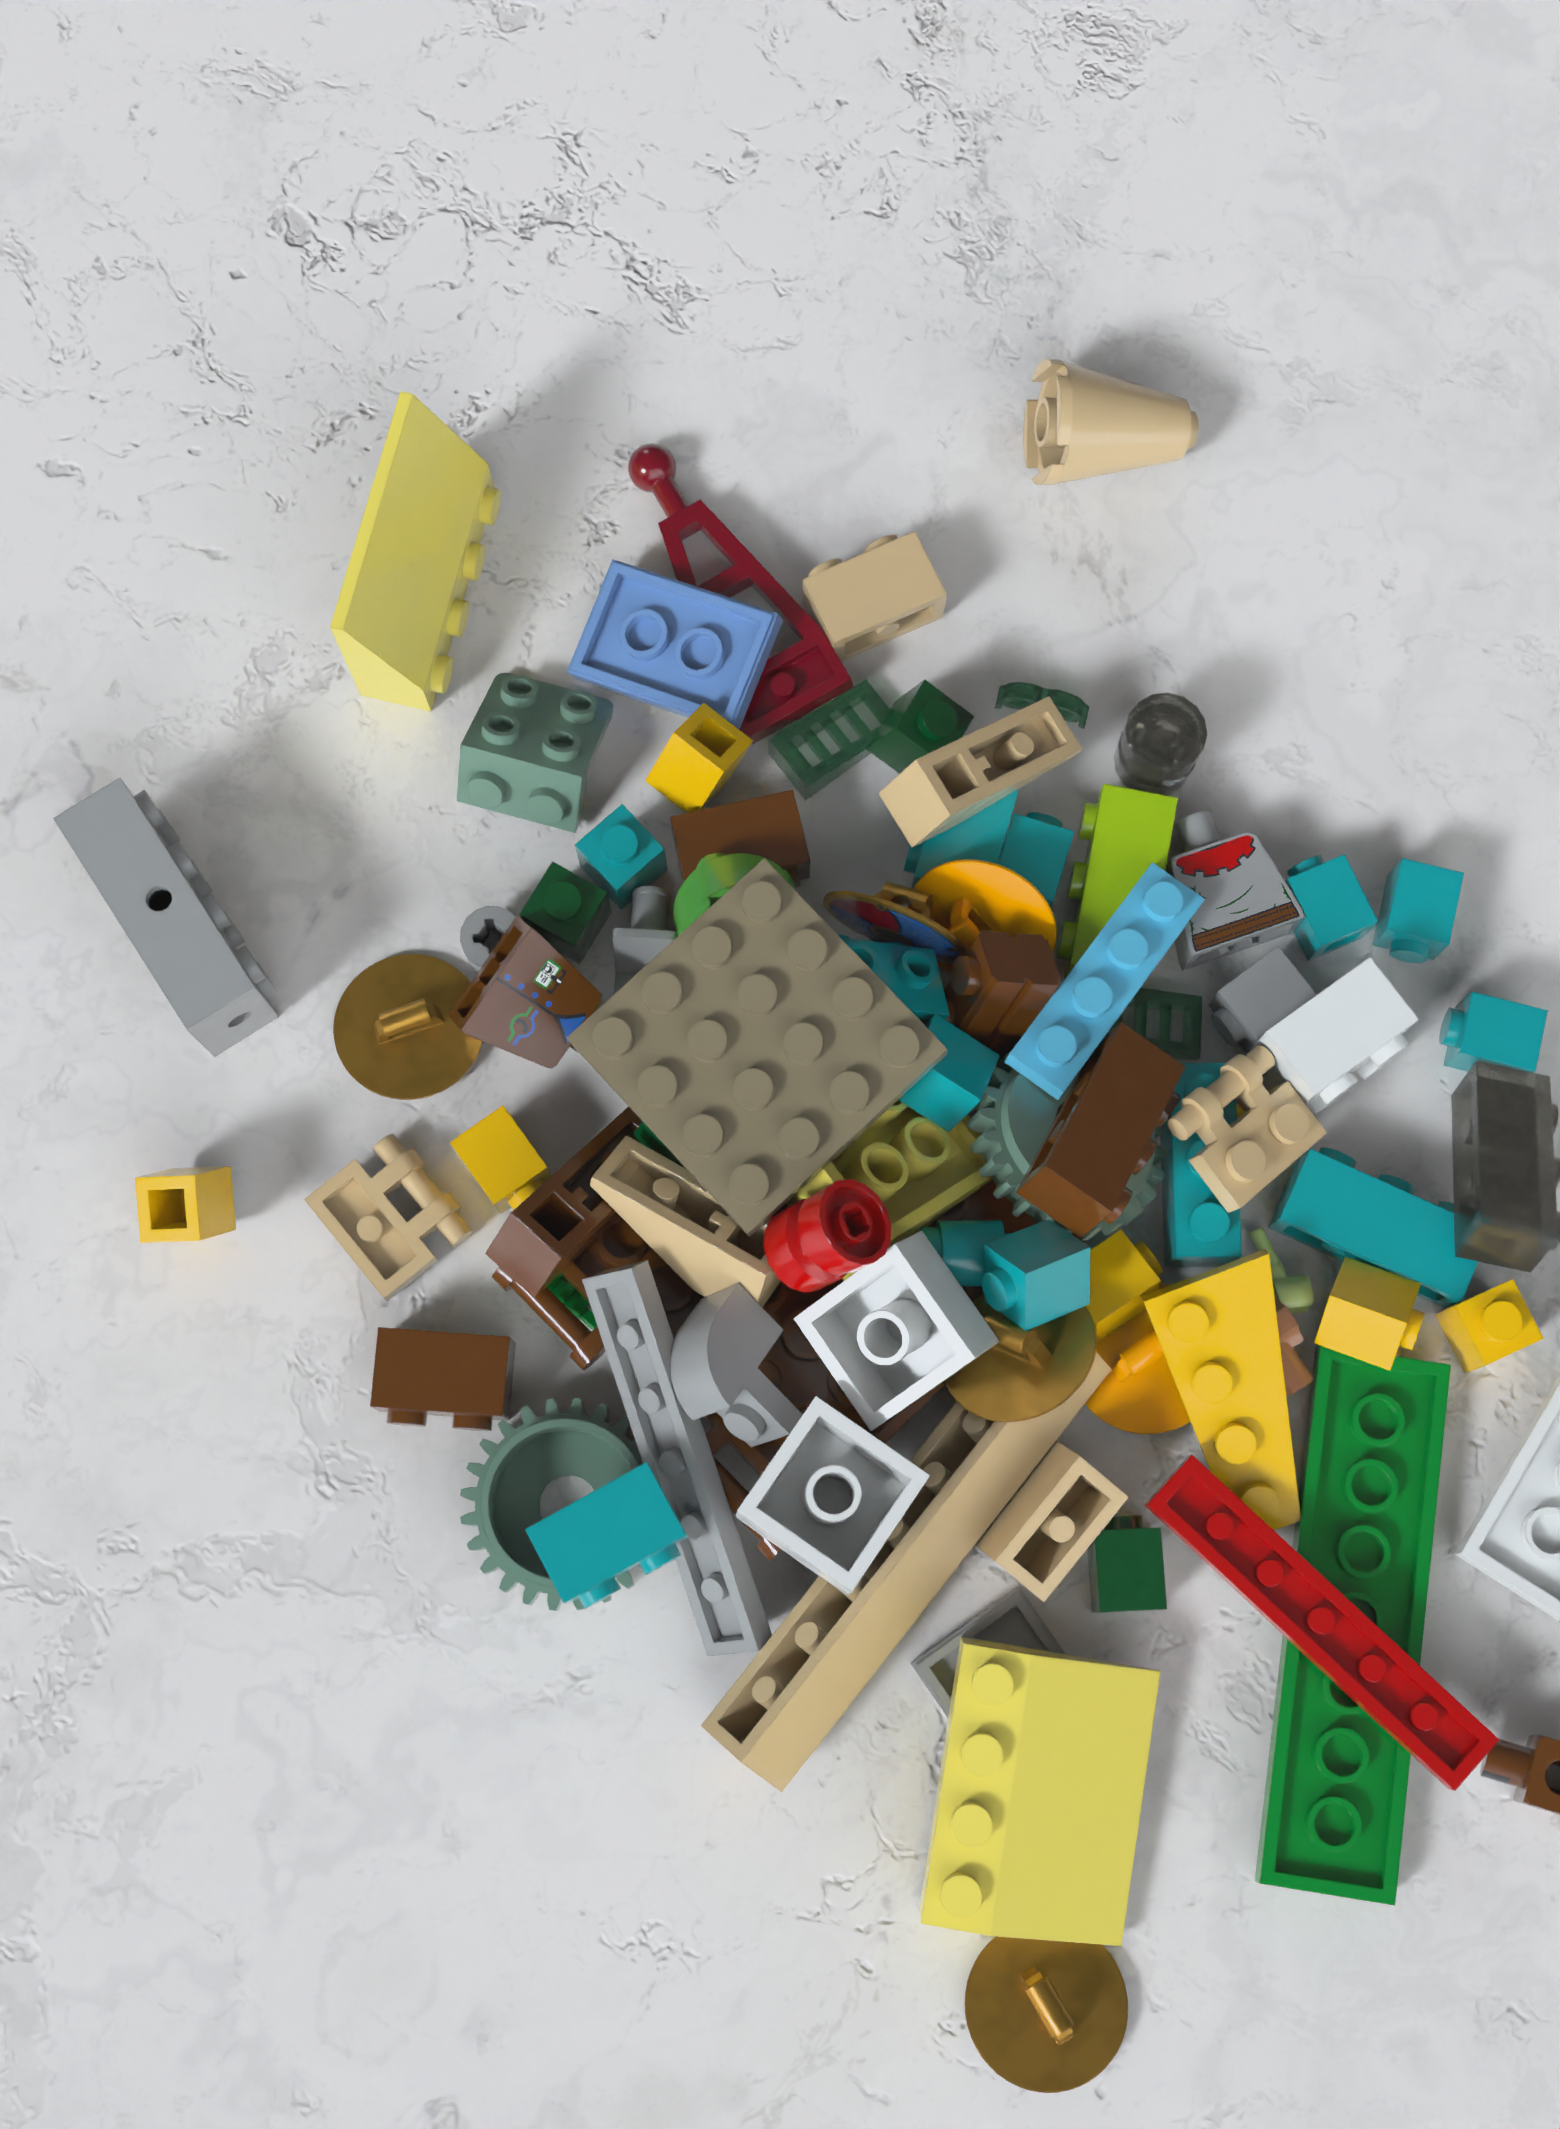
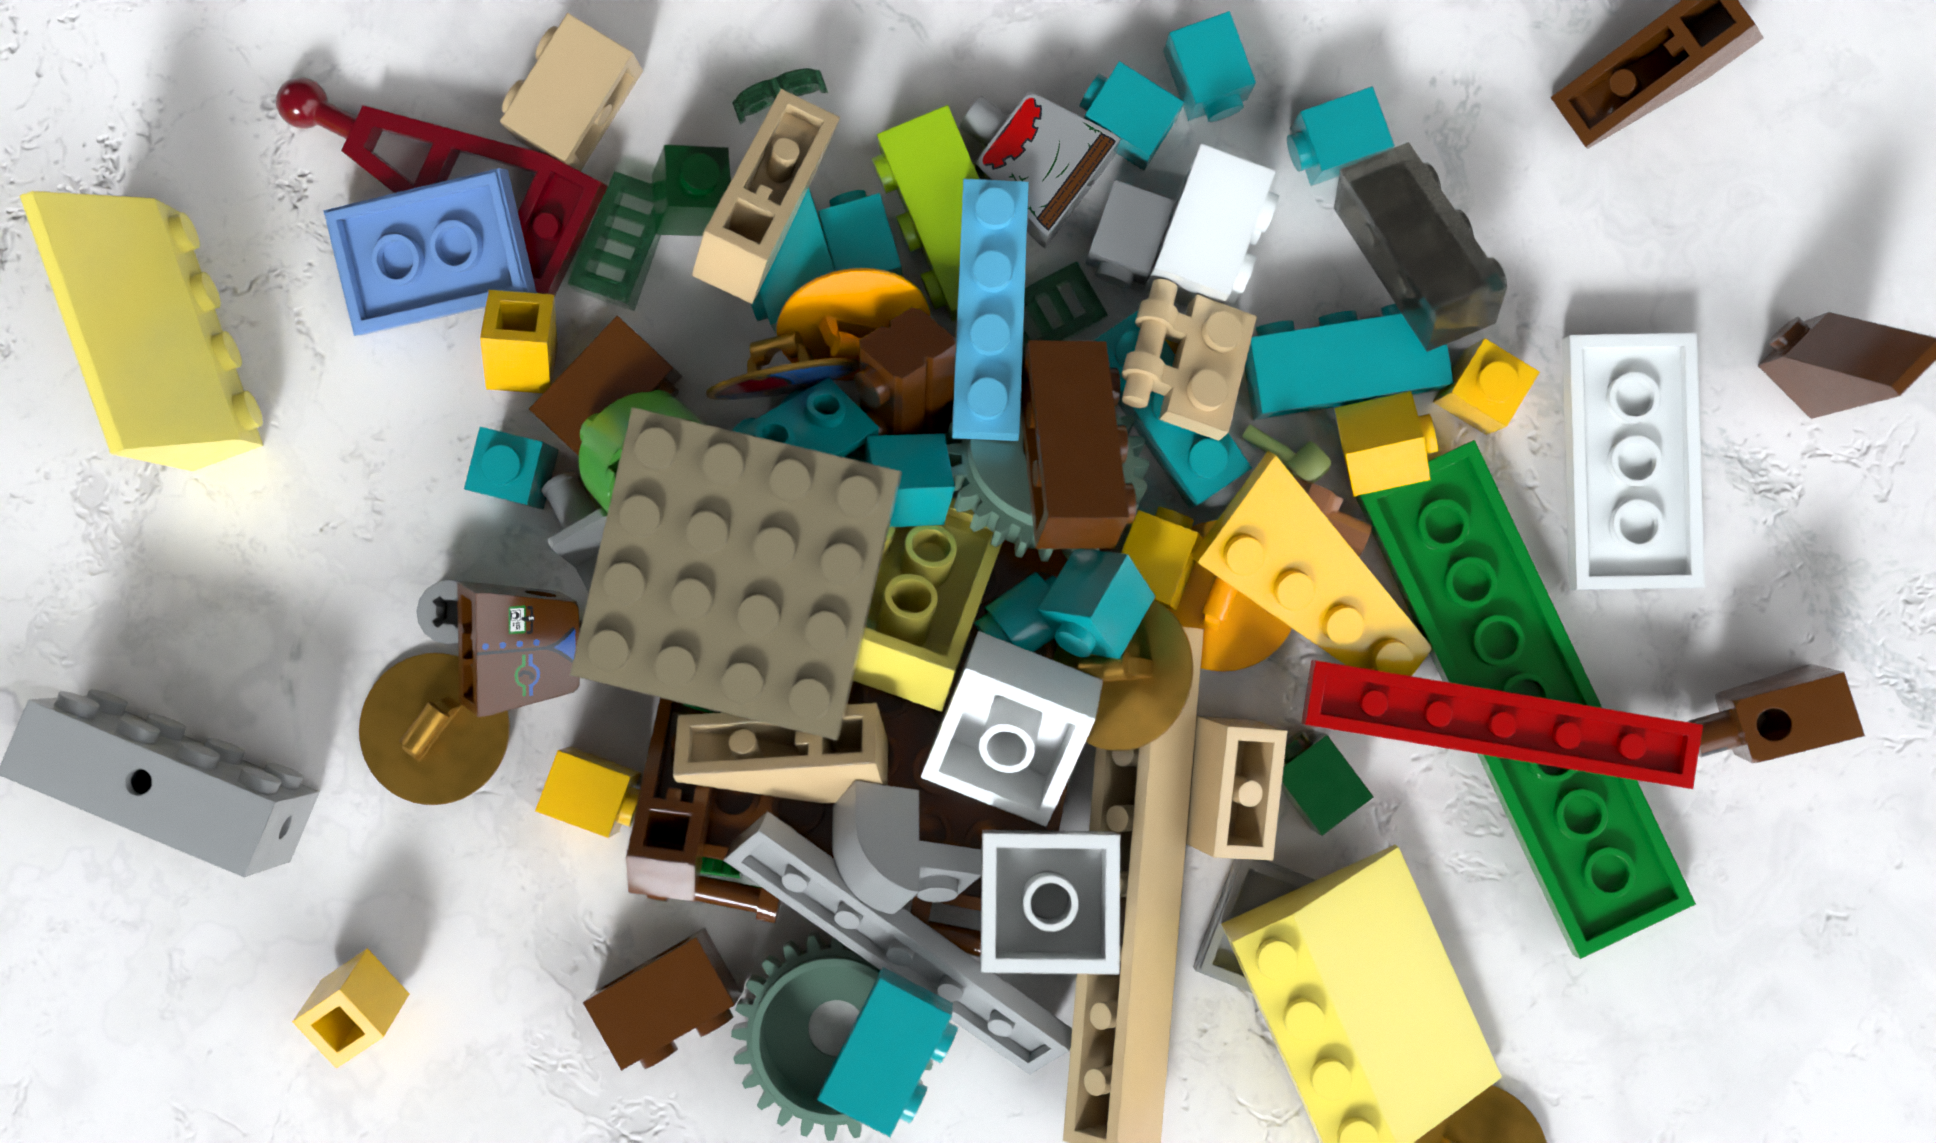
camera: 35 degrees left, 10 degrees up
tan plate [304,1134,473,1302] -> none
sand green bracket [457,673,613,833] -> none
dark green brick [519,861,612,964] -> none
red wheel [764,1179,892,1293] -> none
clear smoke wheel [1114,693,1207,796] -> none

